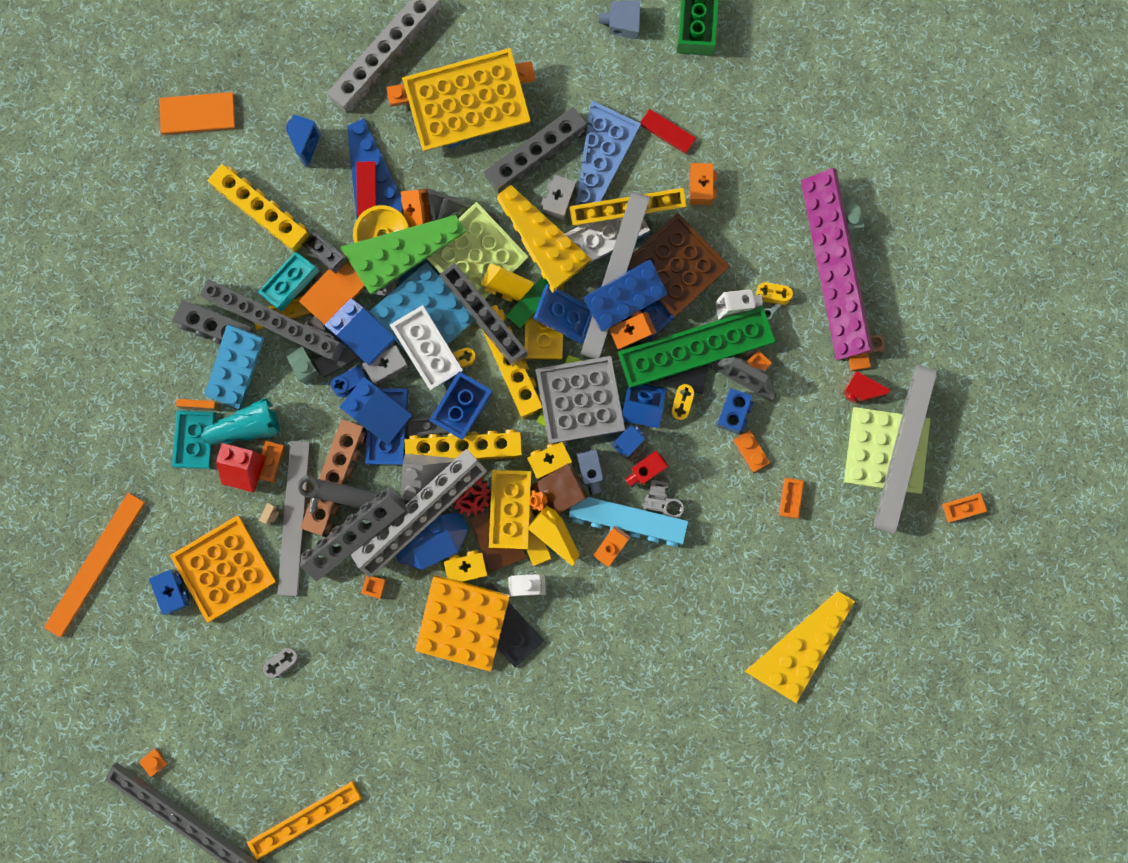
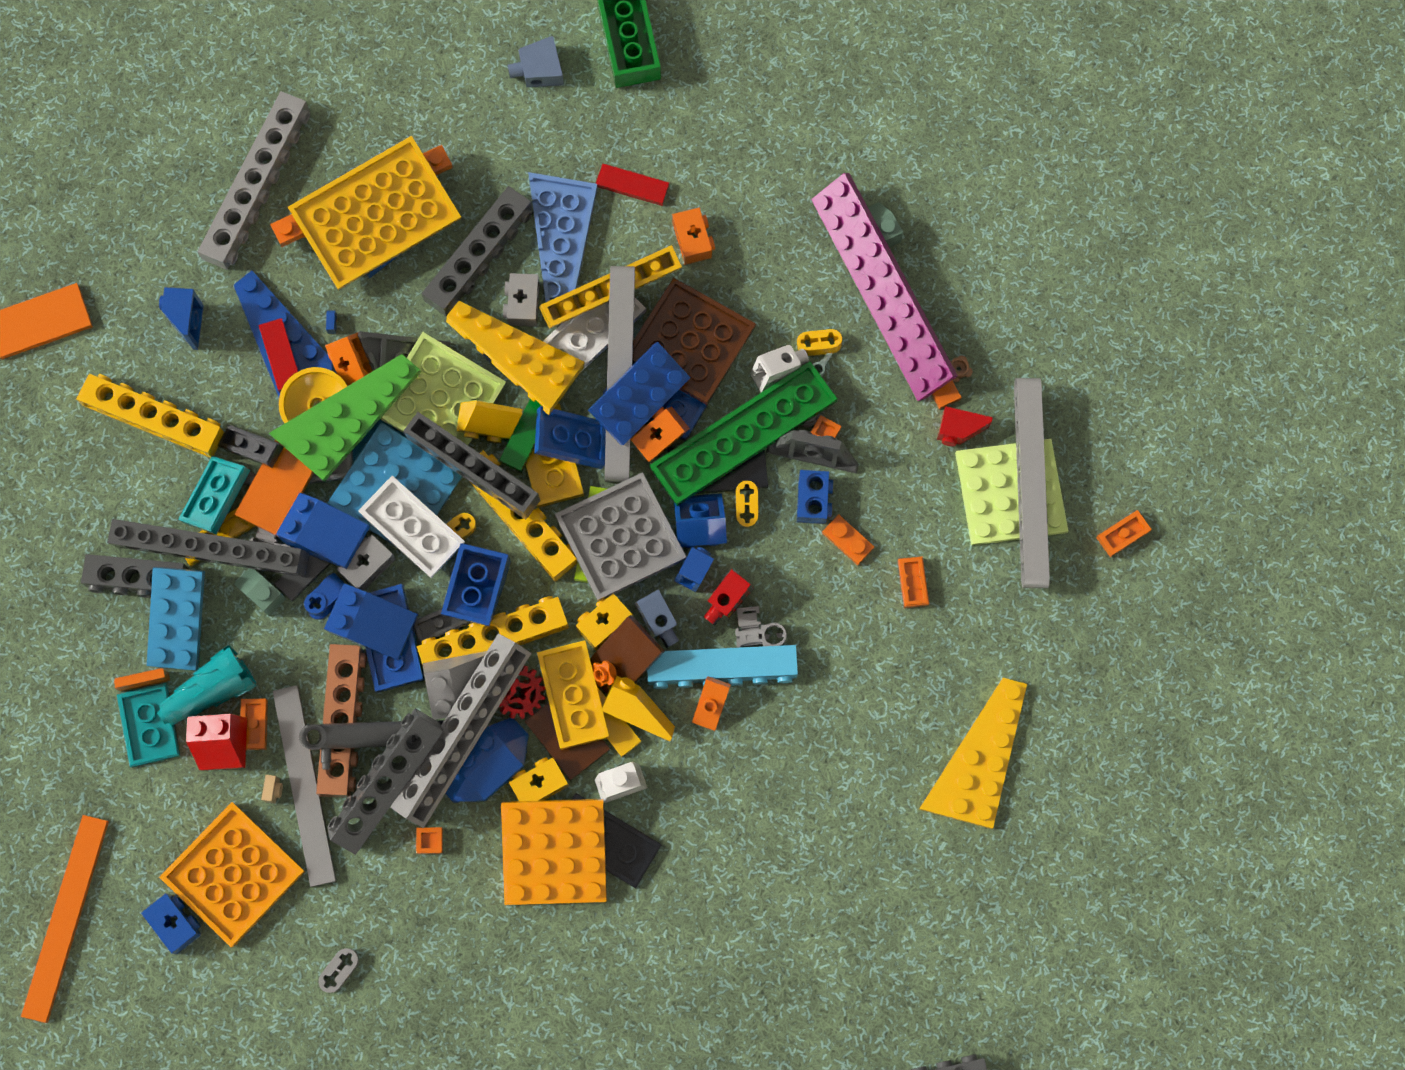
camera: 20 degrees left, 5 degrees down
none -> blue piece [326,311,337,334]

